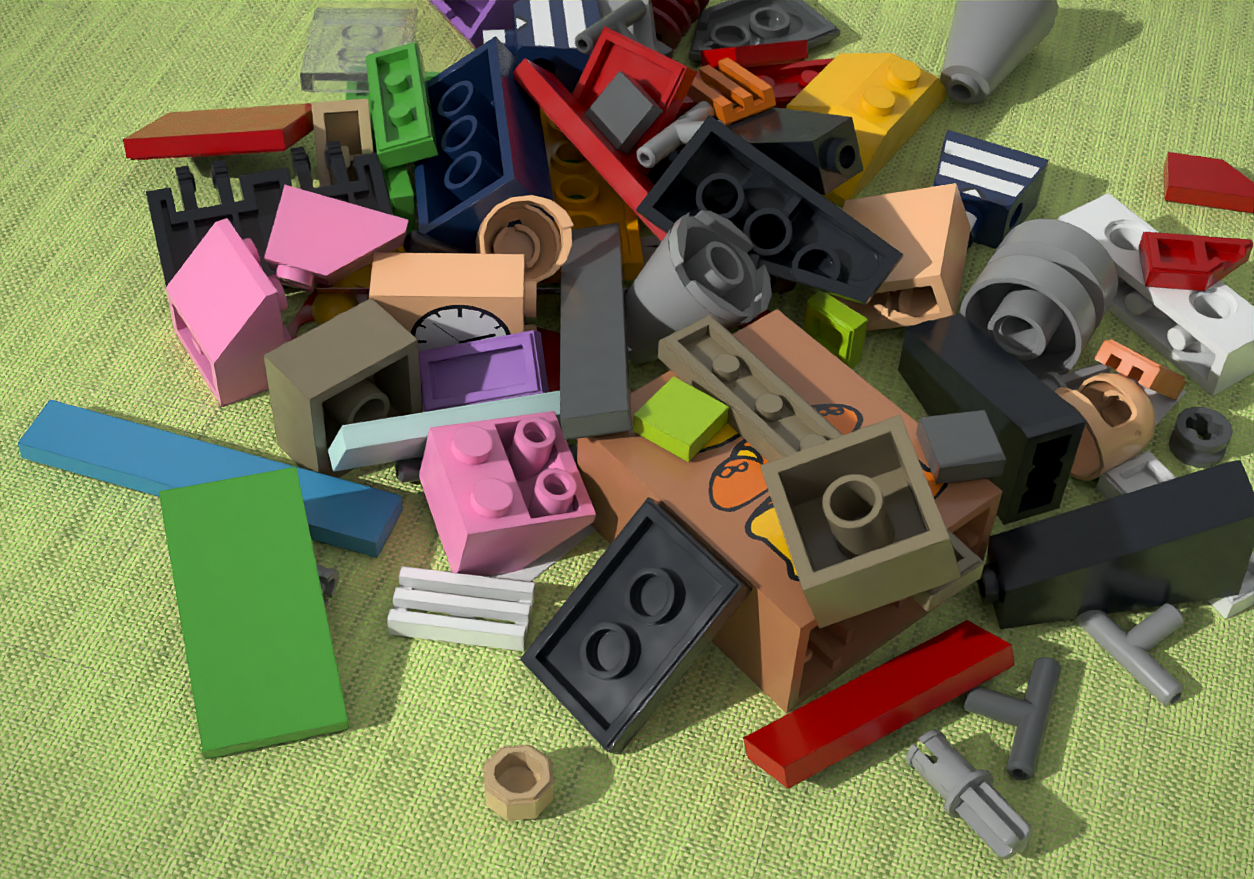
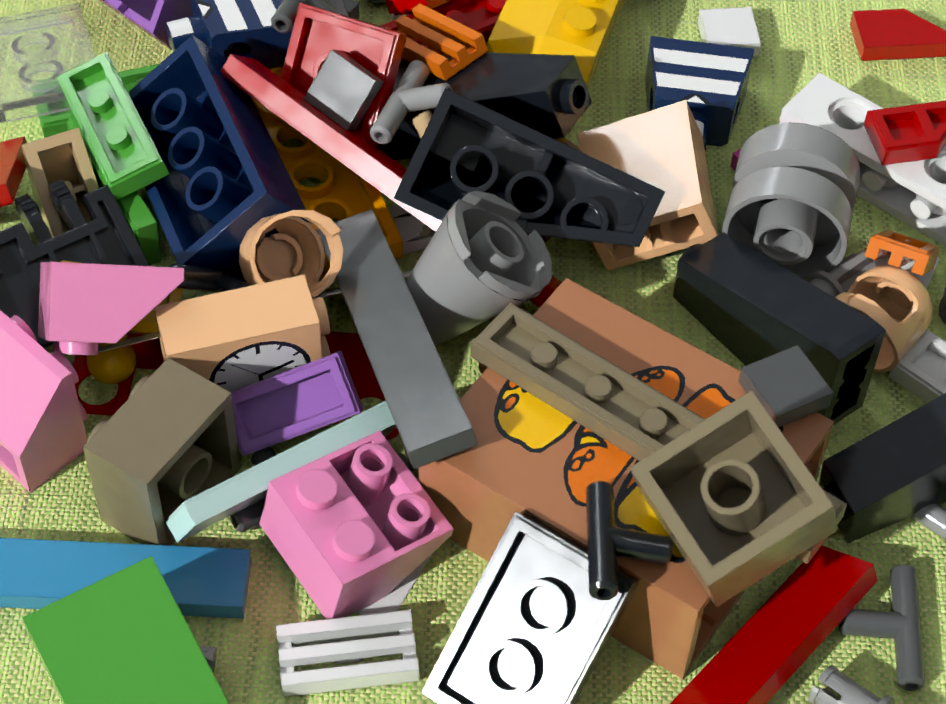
camera: 15 degrees left, 5 degrees up
lime tile [633,376,729,462] -> none
lime tile [803,291,868,369] -> none
none -> black piece [586,481,673,601]
none -> white tile [698,7,761,57]

